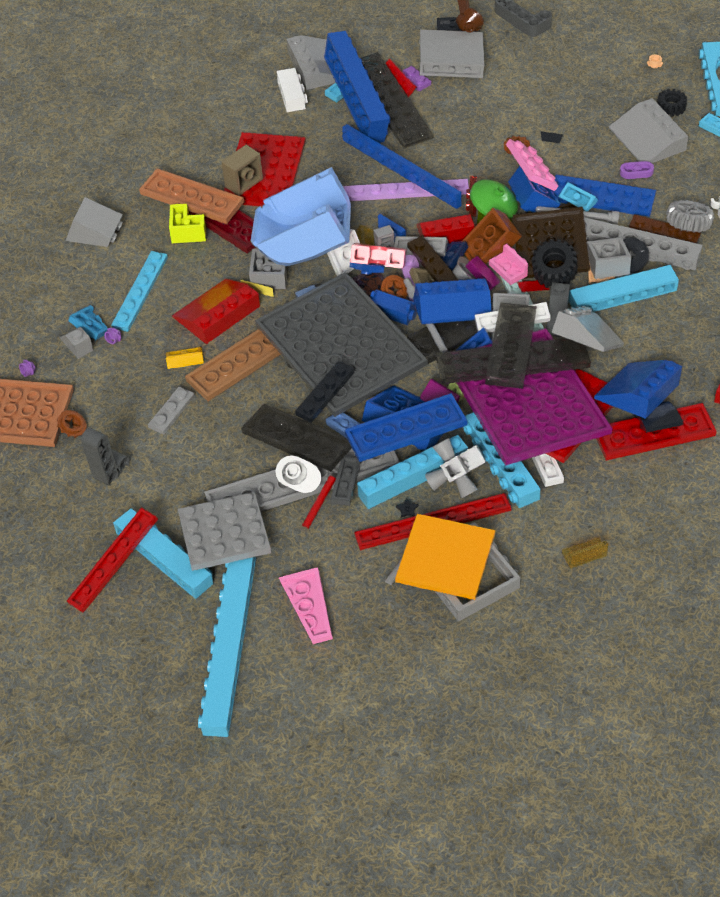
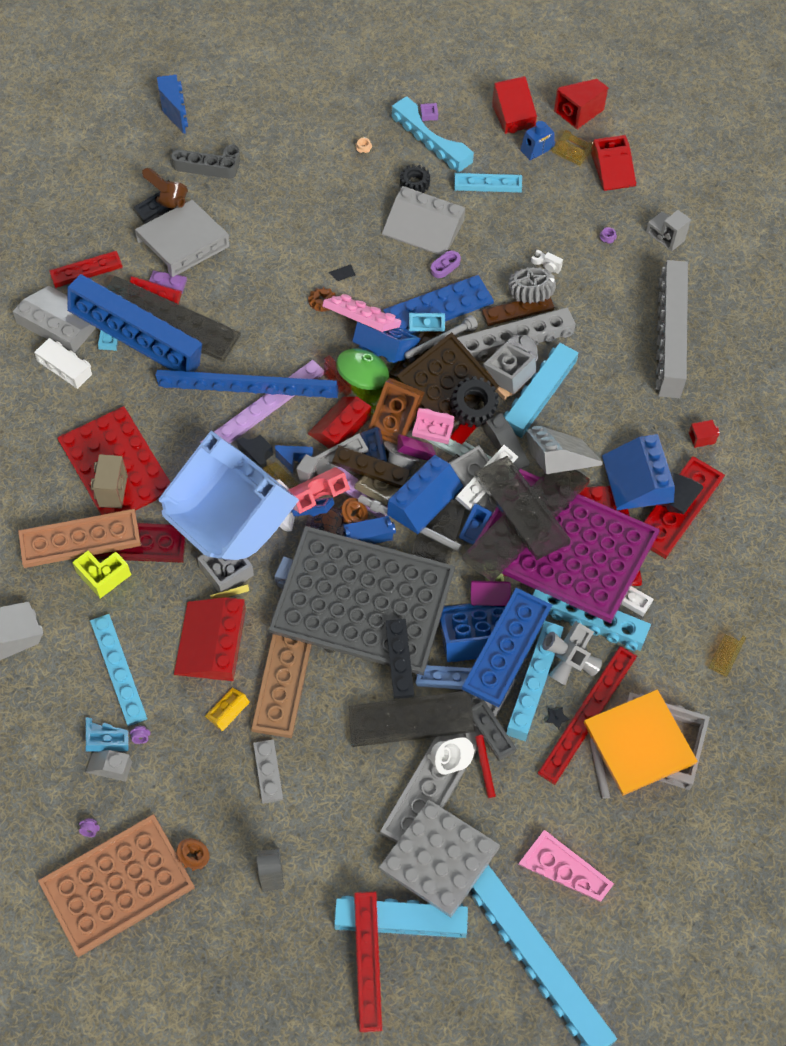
camera: 45 degrees left, 10 degrees up
none -> red plate [49,251,123,288]
none -> black brick [237,435,273,471]

